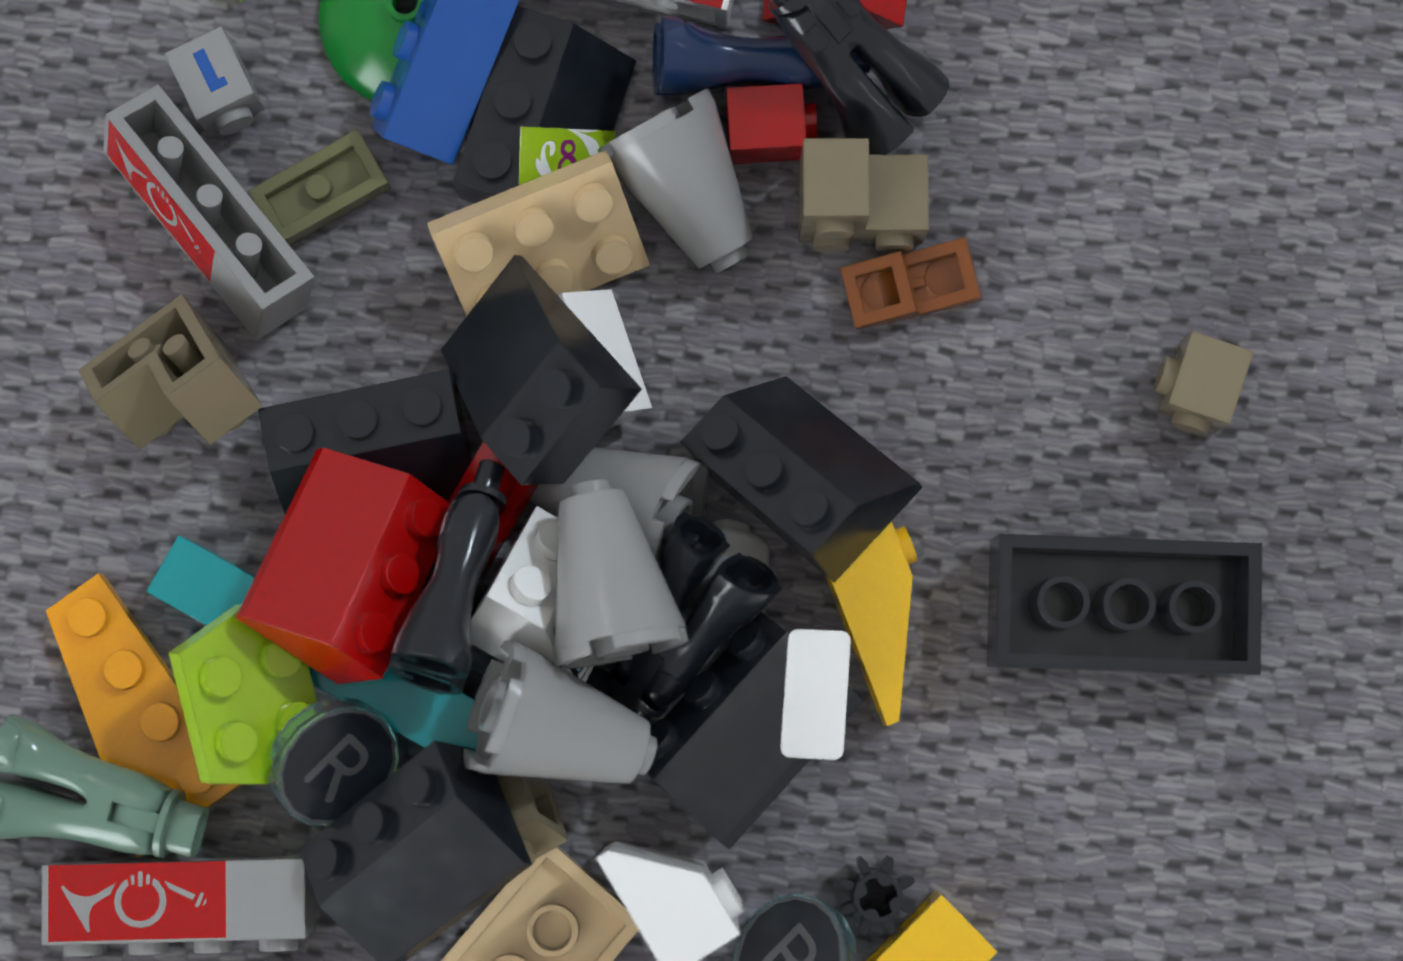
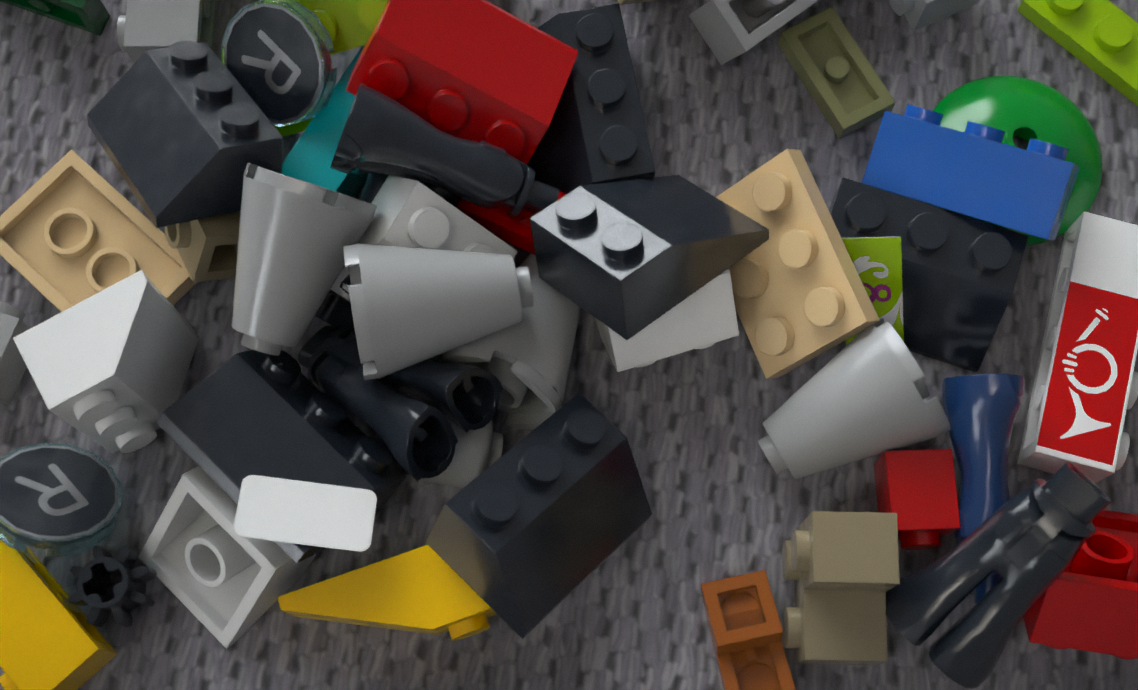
camera: 90 degrees right, 10 degrees down
none -> white slope [138,466,316,649]

